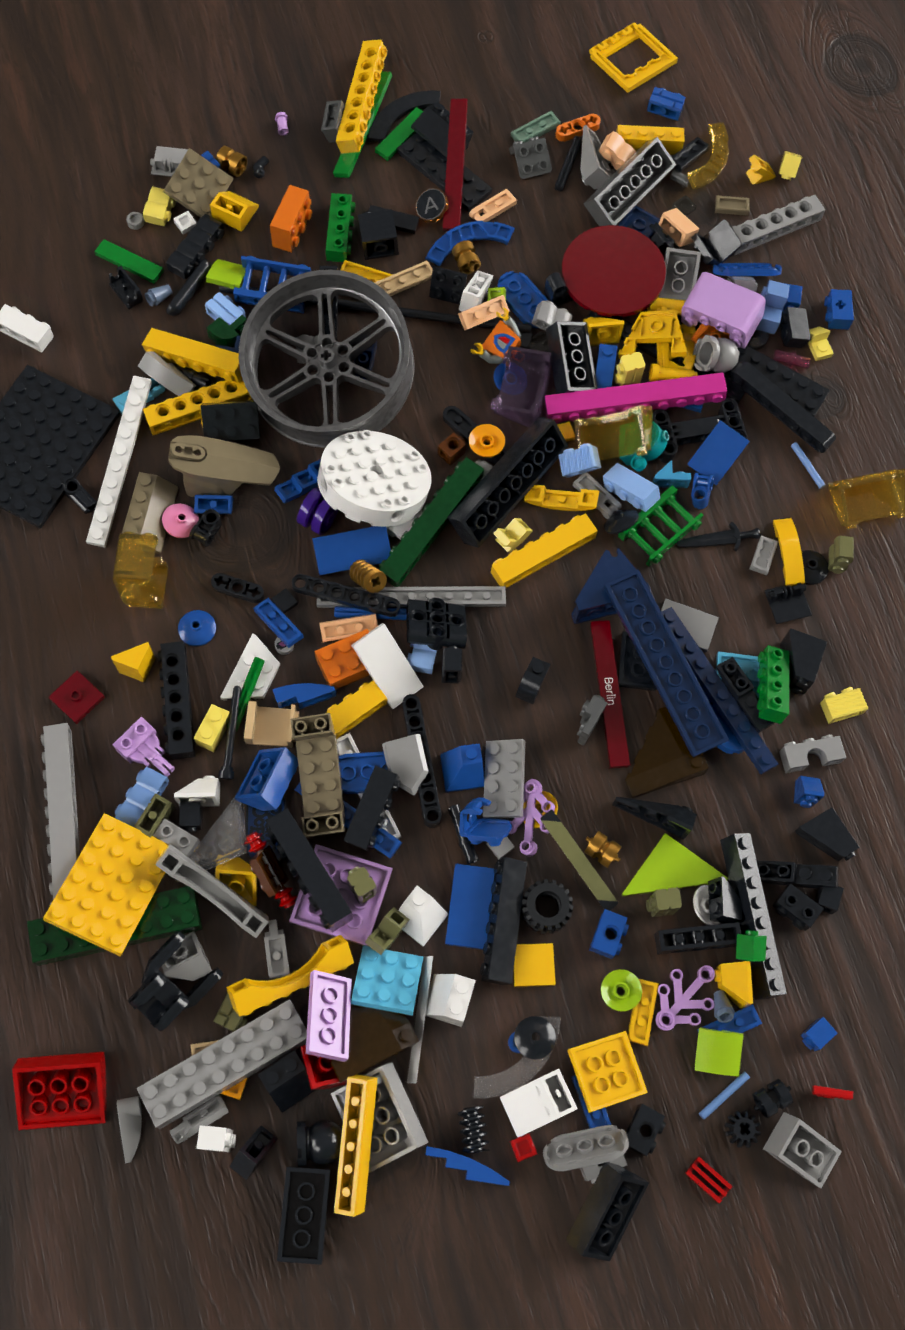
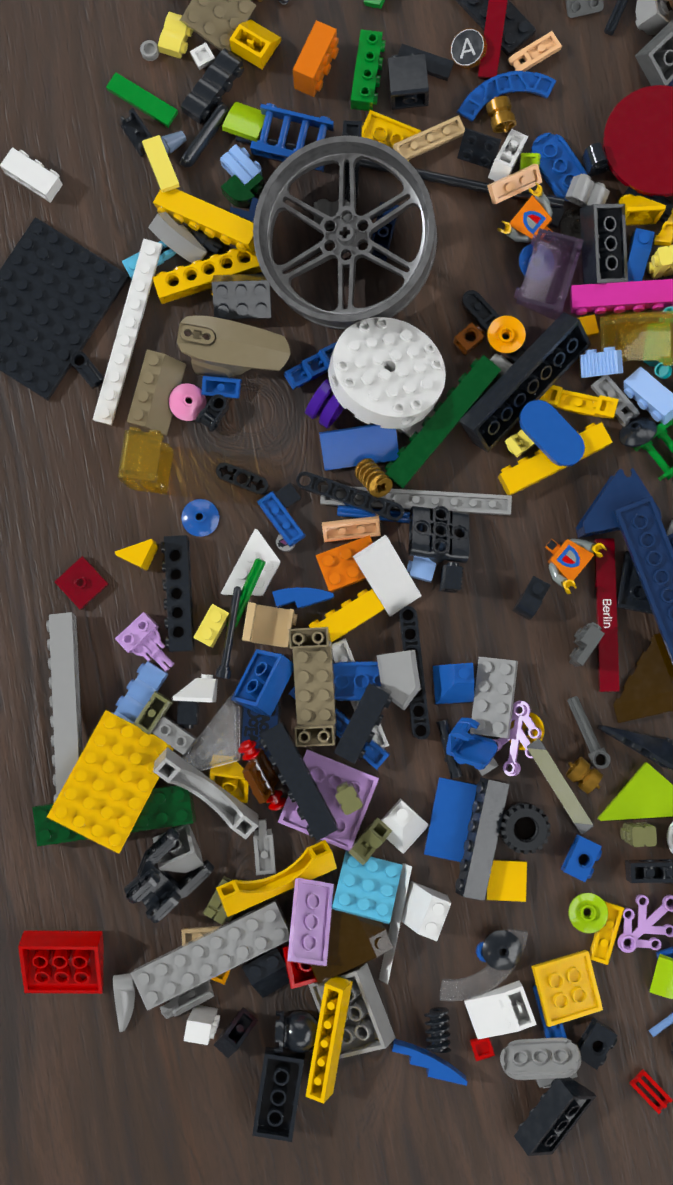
camera: 15 degrees right, 15 degrees up
none -> light yellow tile [142,135,180,193]
none -> blue tile [520,400,585,467]
none -> torso [545,538,607,594]
none -> dark grey axle [567,696,610,769]

